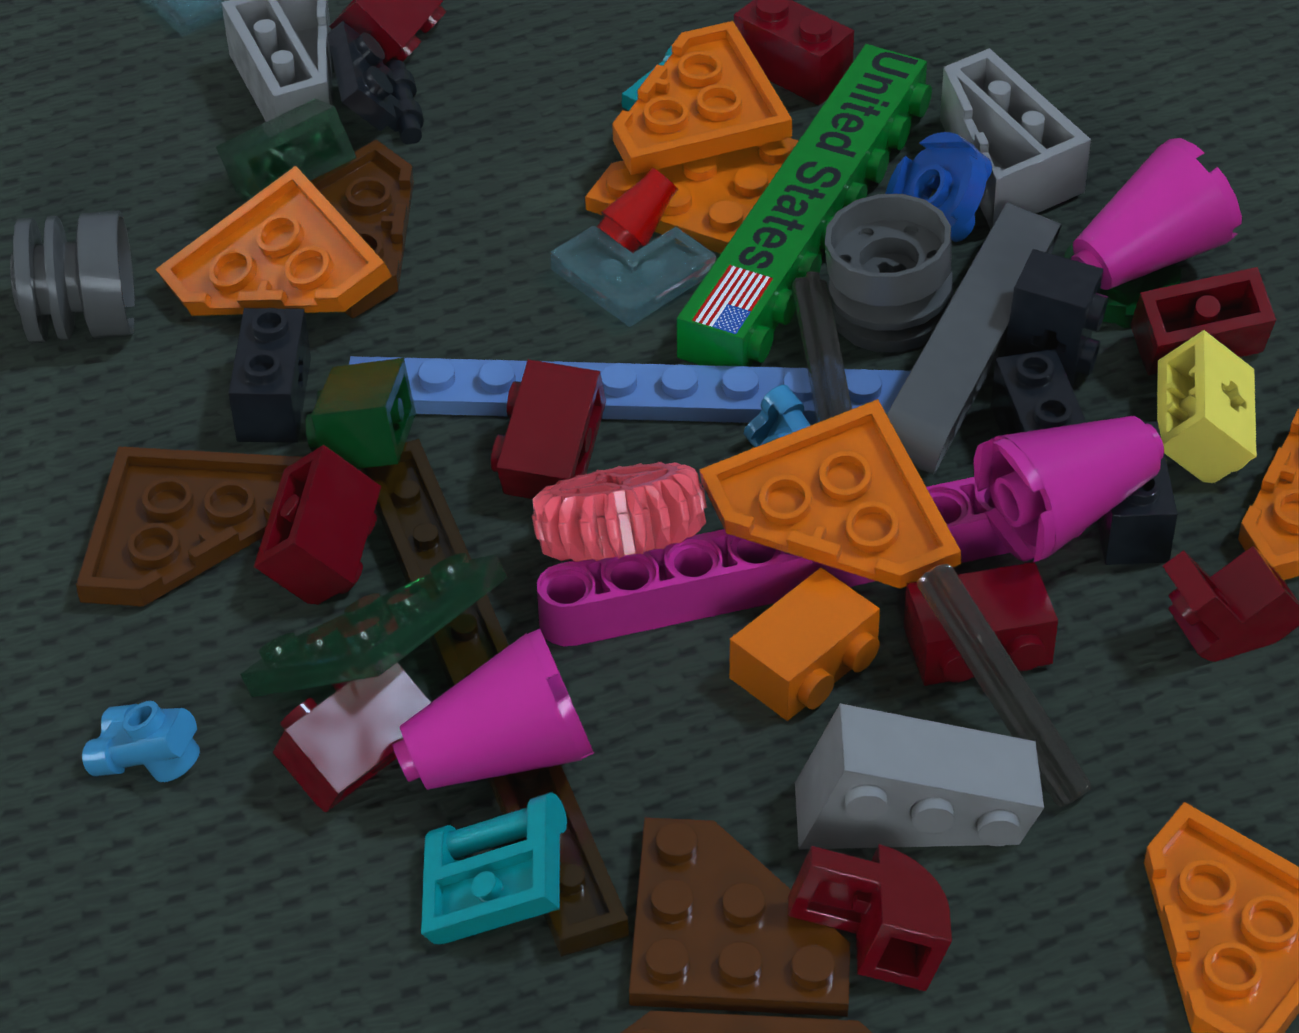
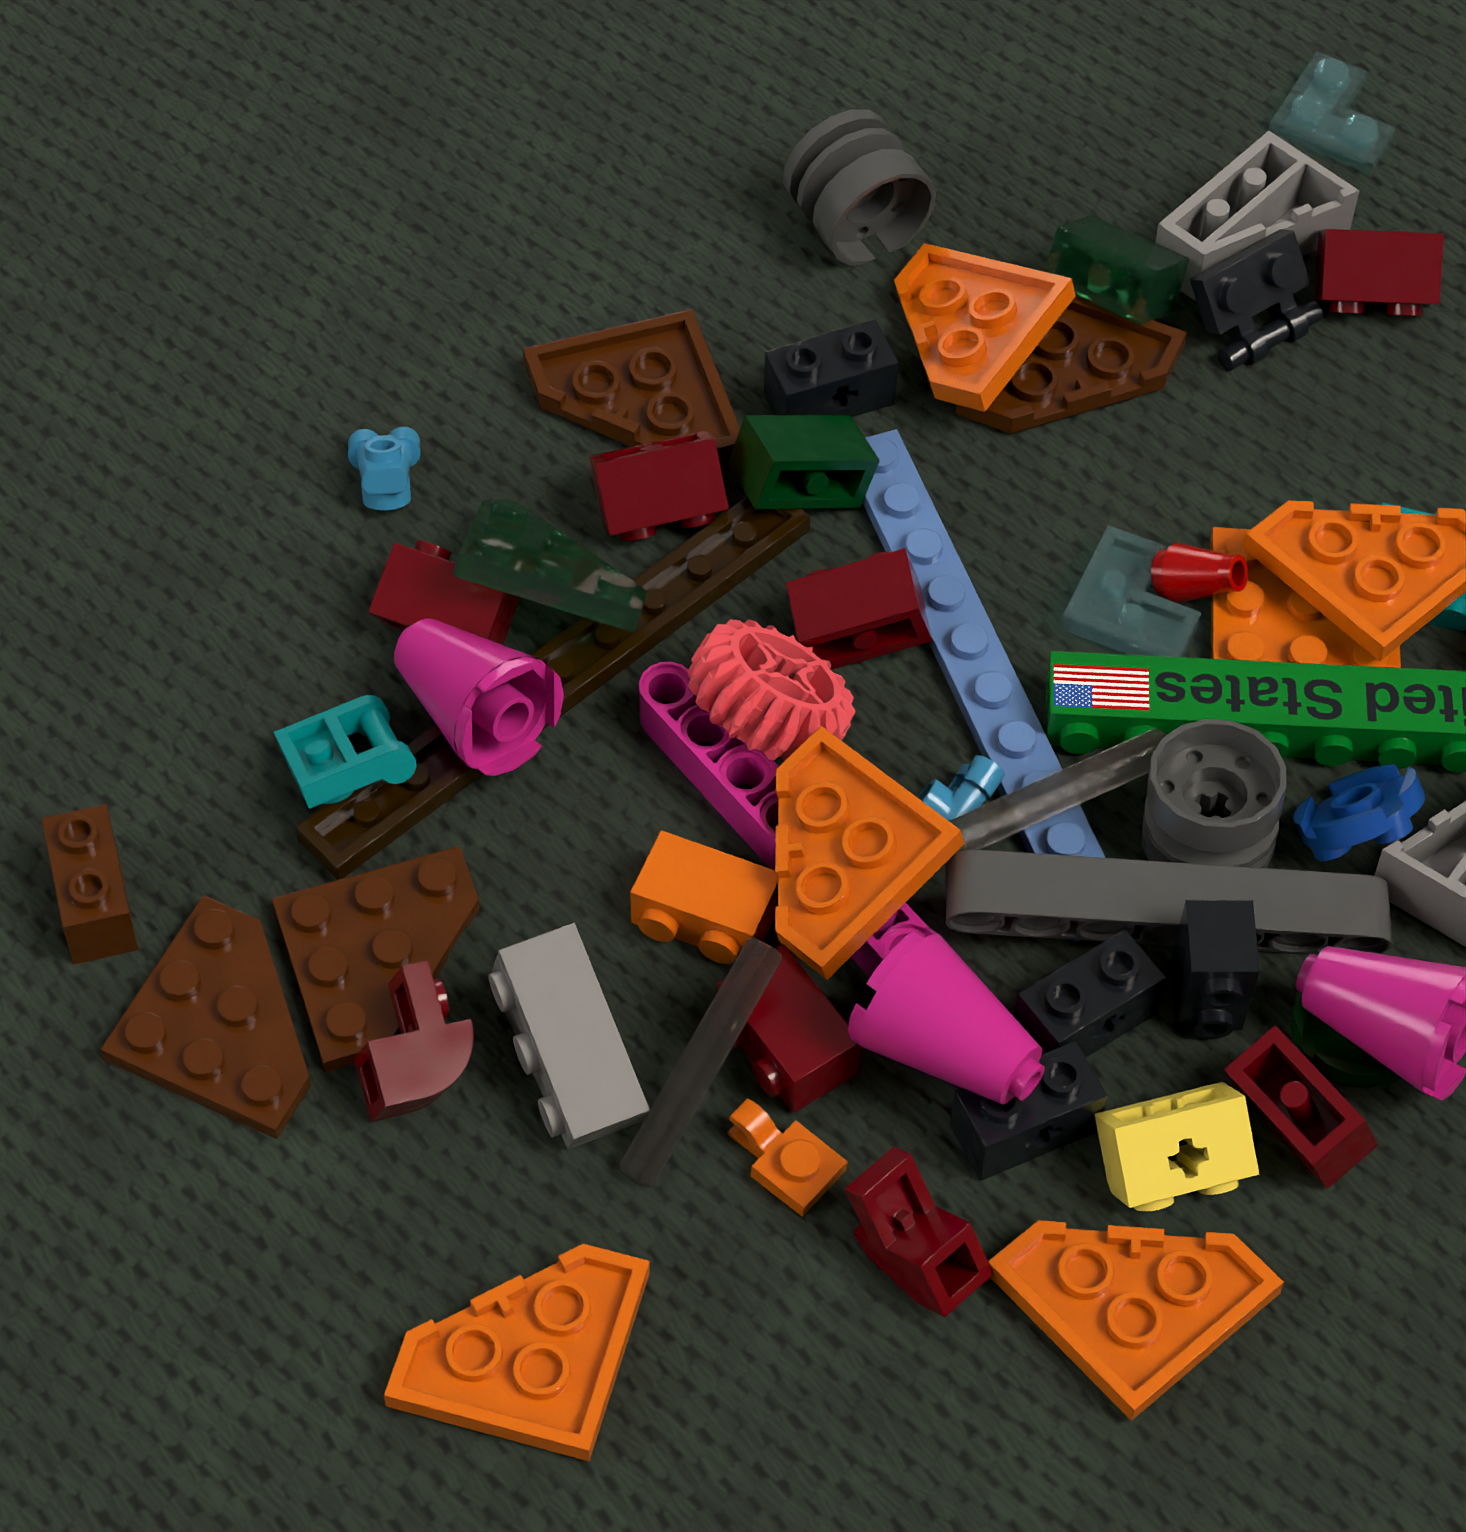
camera: 65 degrees right, 10 degrees up
none -> orange plate [727,1098,848,1217]

